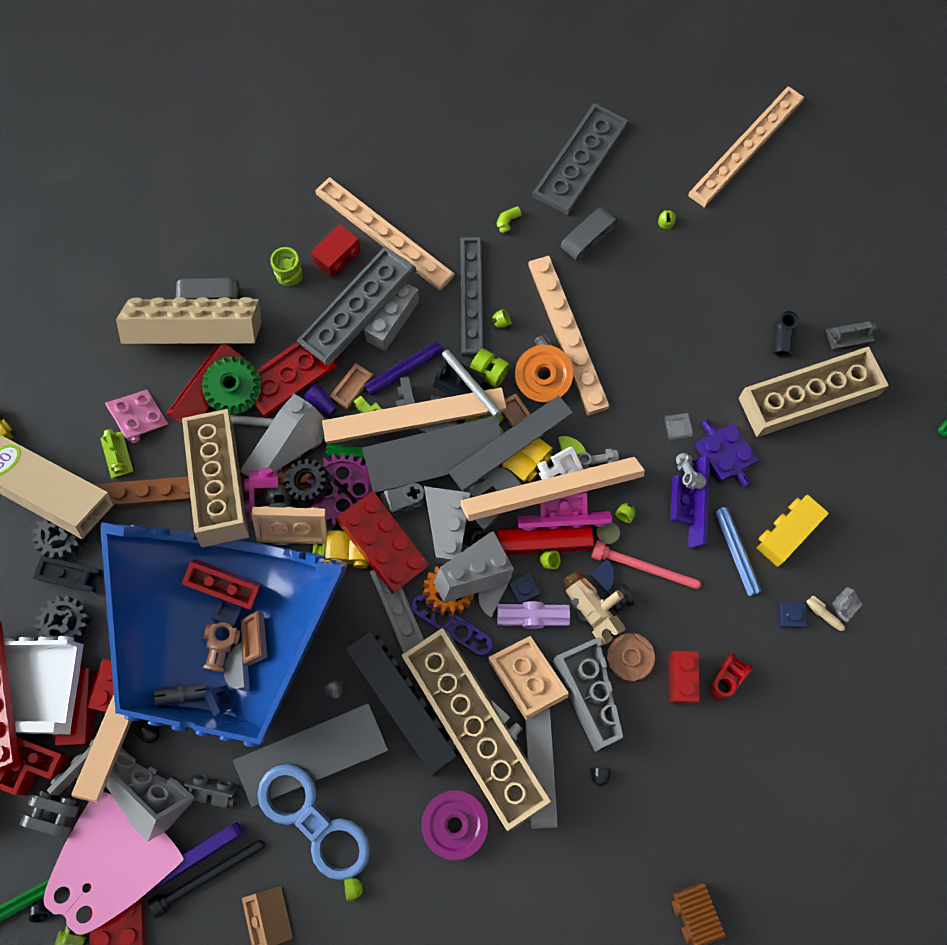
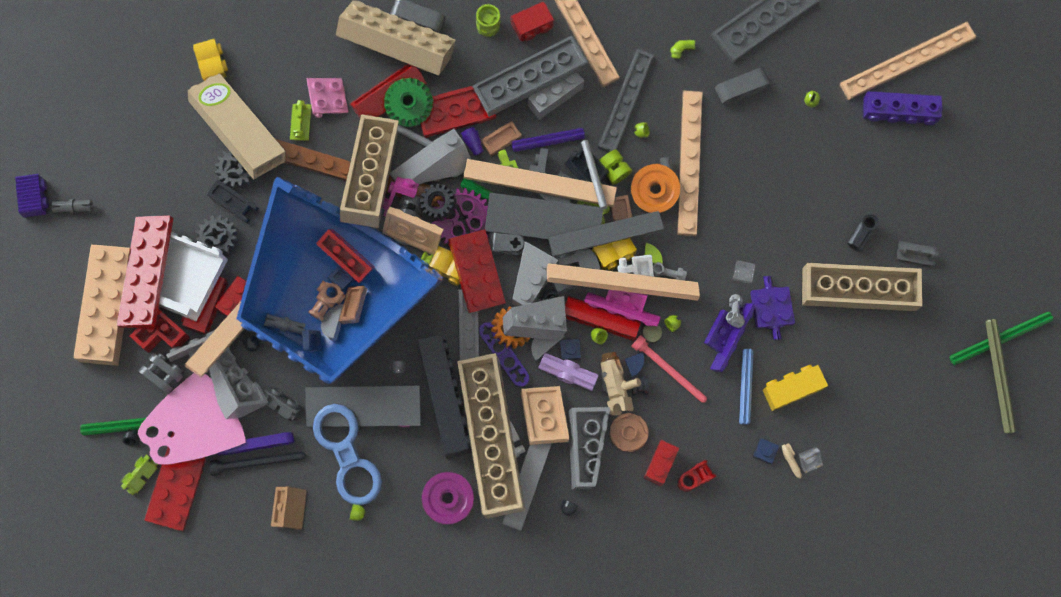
camera: 15 degrees right, 5 degrees up
none -> dark purple brick [863,91,942,125]

